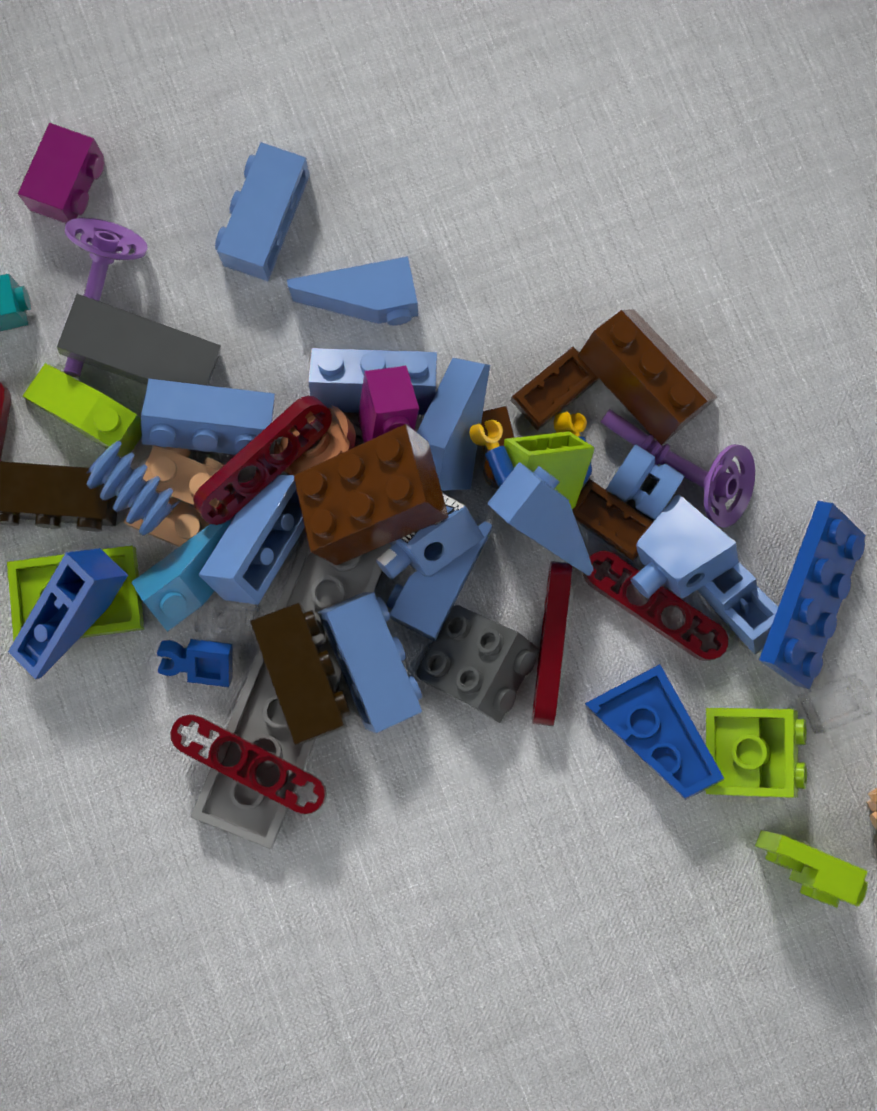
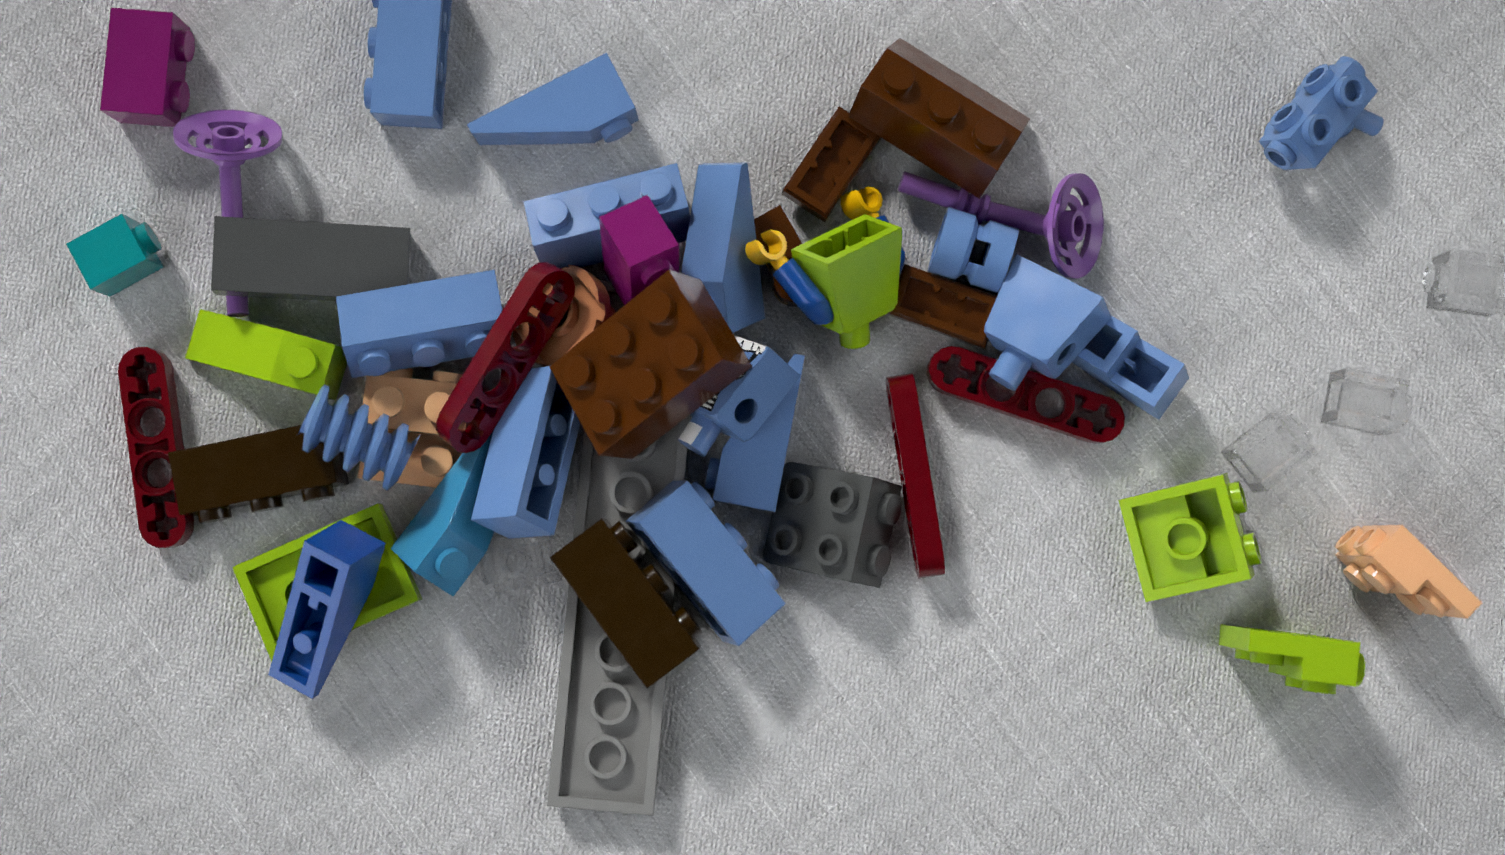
camera: 15 degrees left, 5 degrees up
blue plate [157,639,233,687] -> none
dark red beam [170,714,327,814] -> none
medium blue slope [487,462,594,576] -> none
blue wing [585,664,724,800] -> none
blue plate [759,501,866,689] -> none

